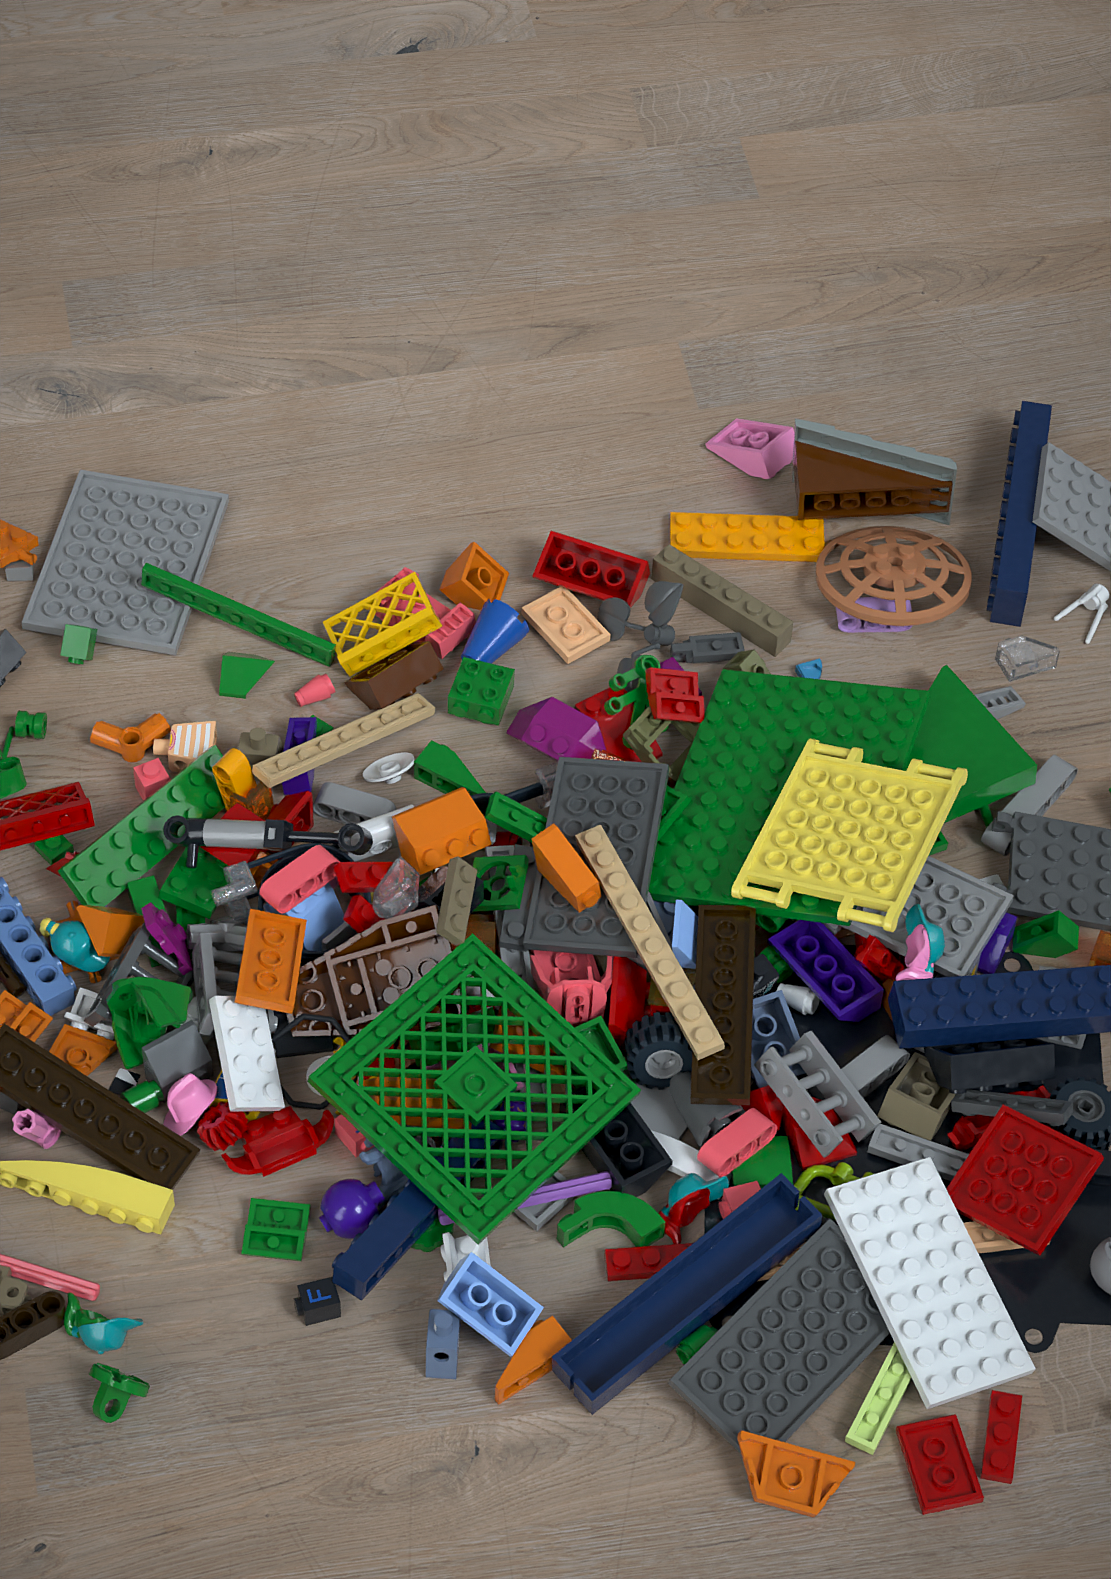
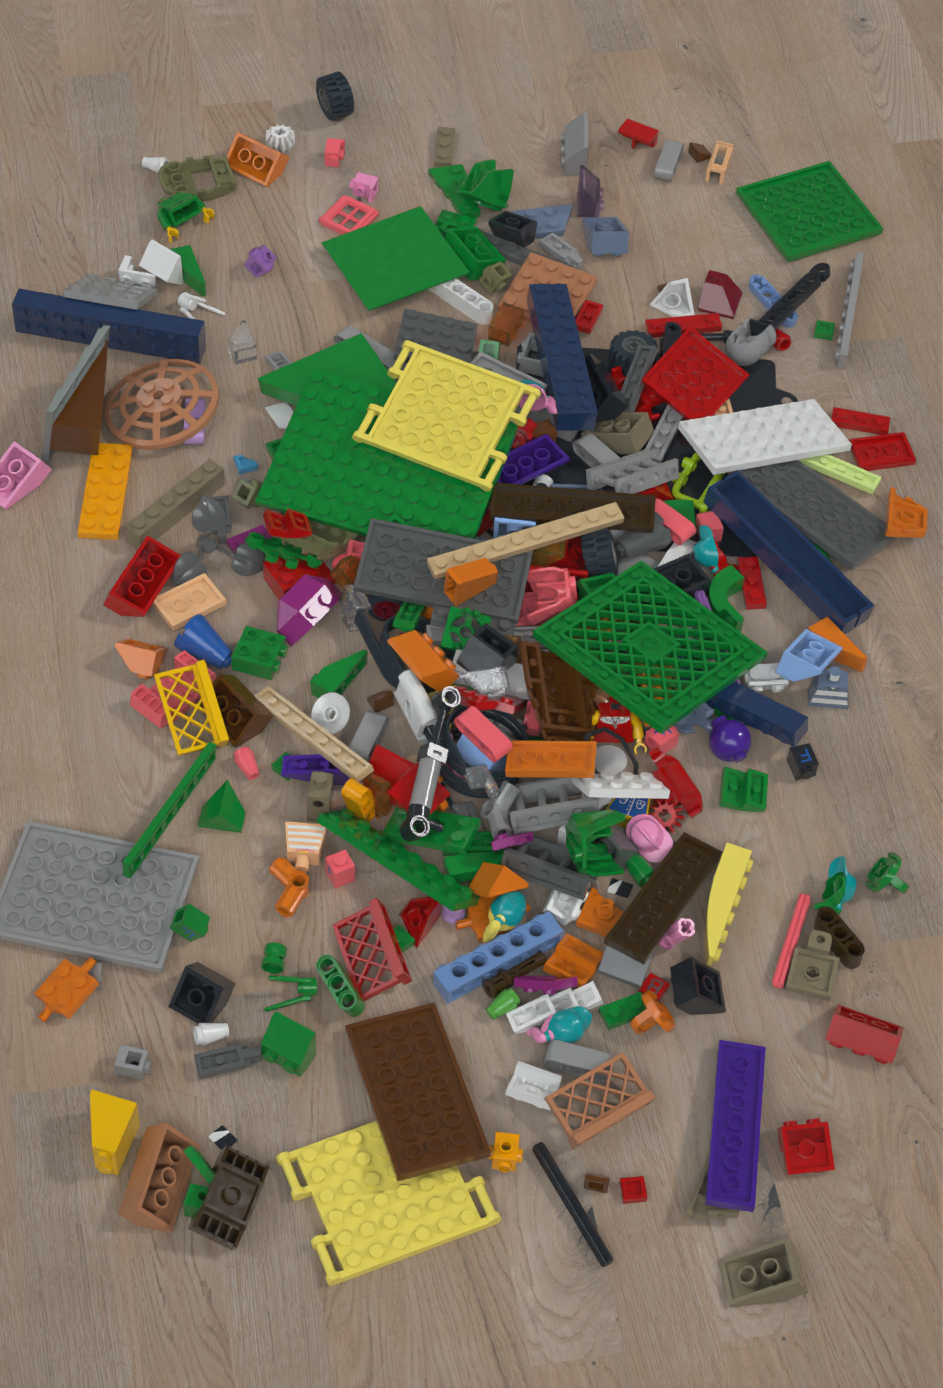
camera: 90 degrees left, 0 degrees up
dark tan plate [436,856,477,946] -> none

